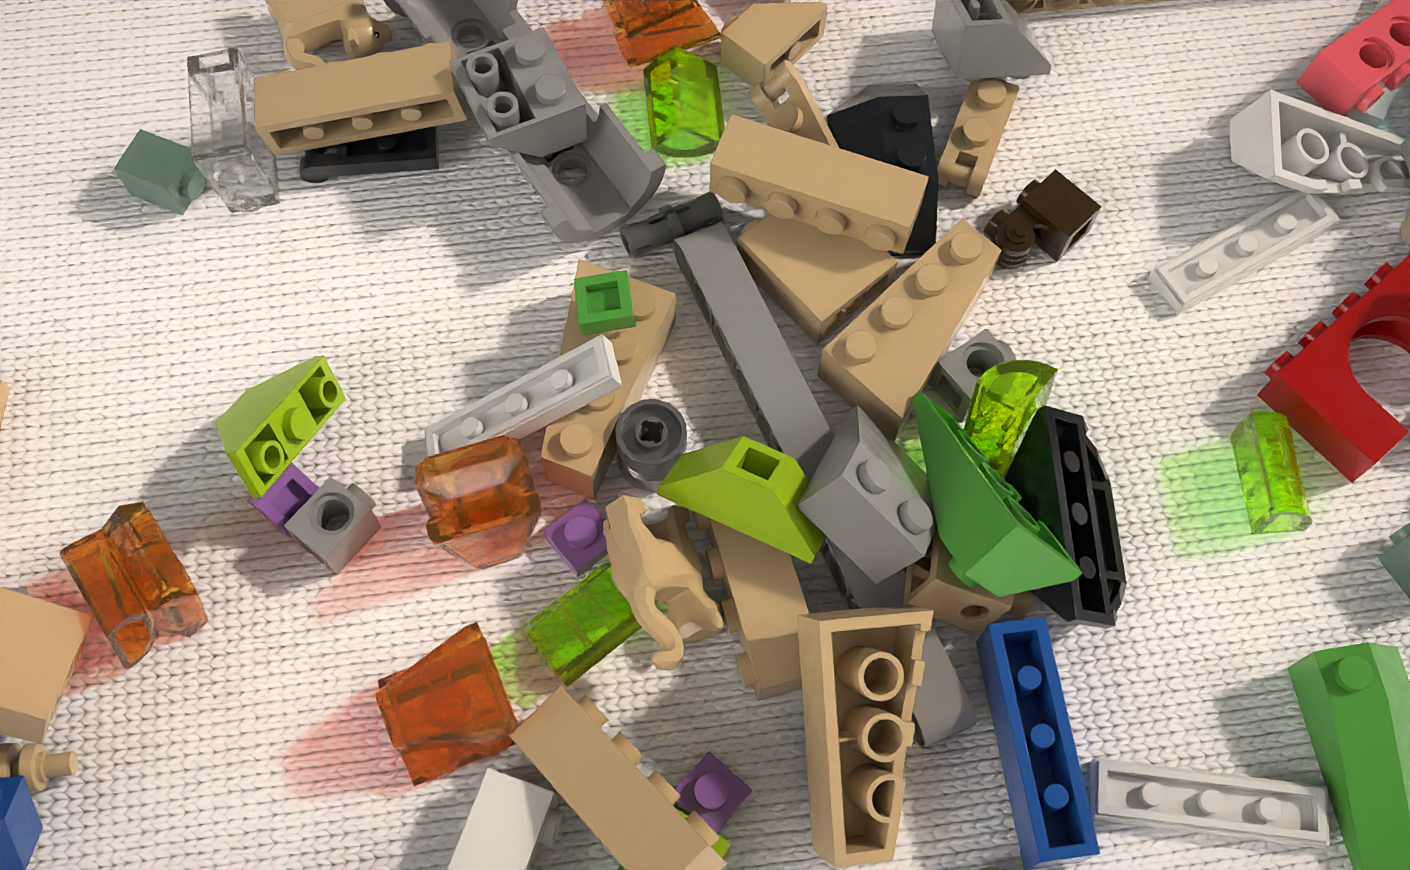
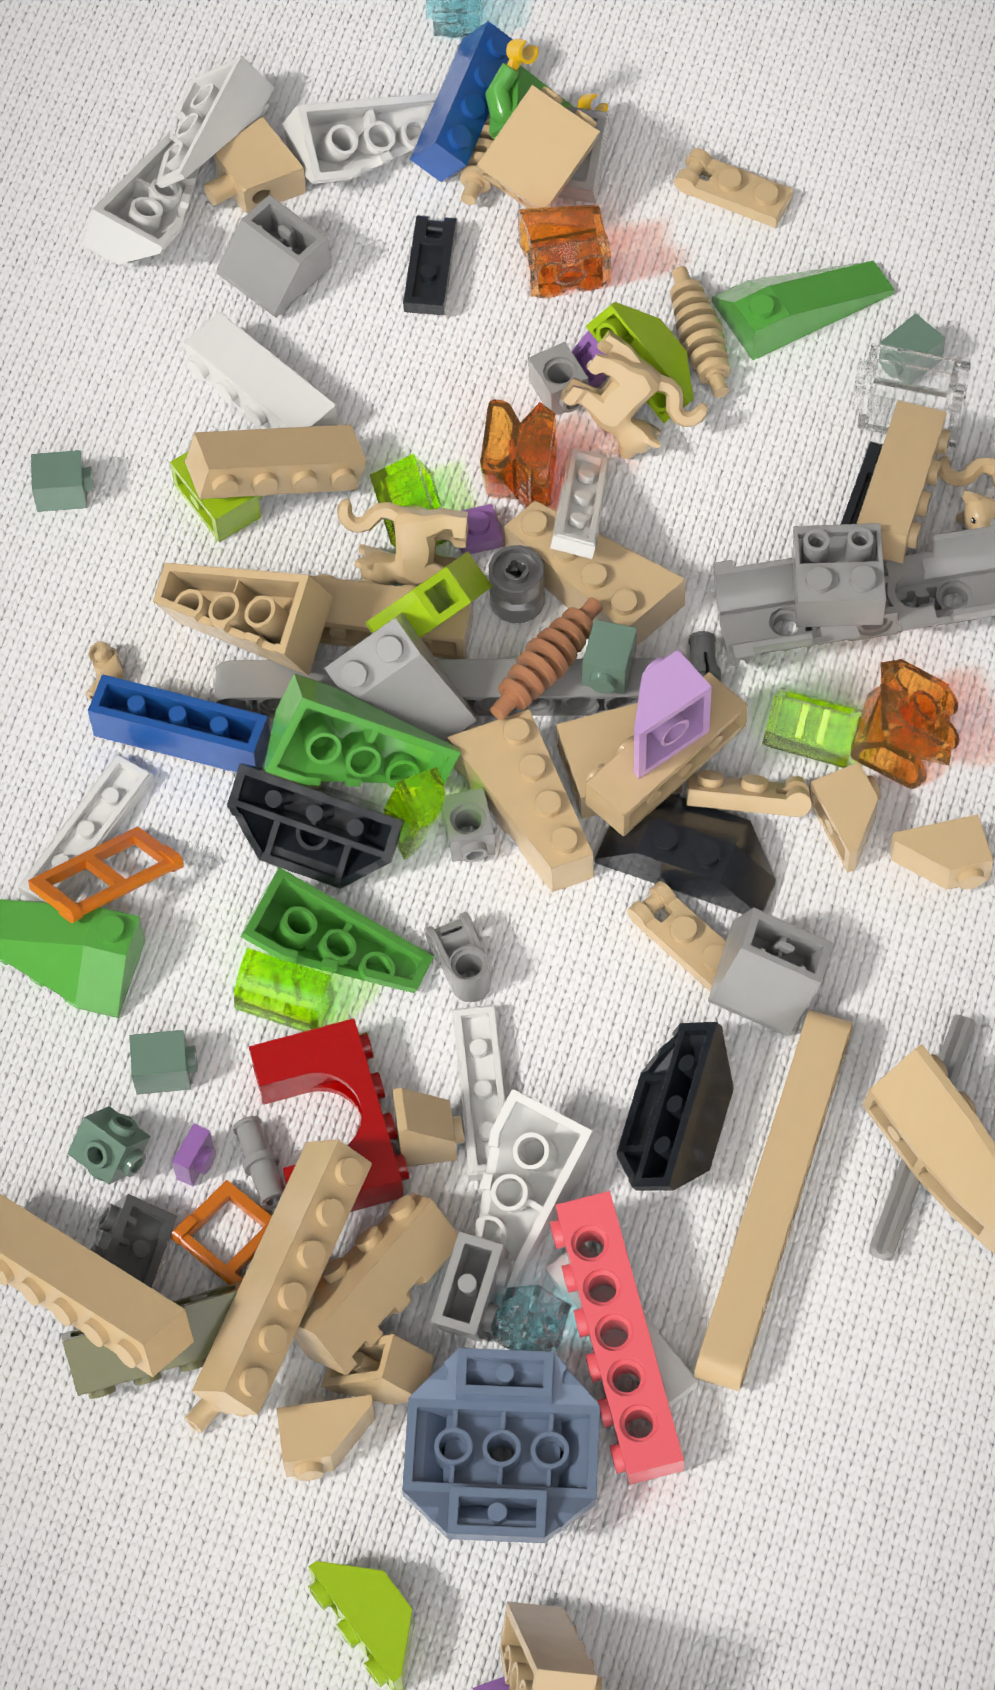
camera: 120 degrees right, 5 degrees down
clear orange piece [375,622,519,787] -> none
bright green plate [574,270,636,336] -> none
medium lavender plate [675,751,752,833] -> none
dark brown brick [983,169,1102,270] -> none
none -> orange window [28,826,184,923]
none -> bright green wedge [240,867,434,994]
none -> tan slope [392,1088,464,1167]
none -> black plate [403,215,458,315]
none -> light grey piece [424,911,491,1002]
none -> nougat piece [490,597,603,720]
none -> tan animal [561,330,708,459]
none -> sand green brick [582,619,637,694]
none -> black wedge [616,1022,734,1191]
none -> lavender slope [633,650,712,778]
none -> tan piece [670,266,731,398]
none -> bright green wedge [712,260,895,361]

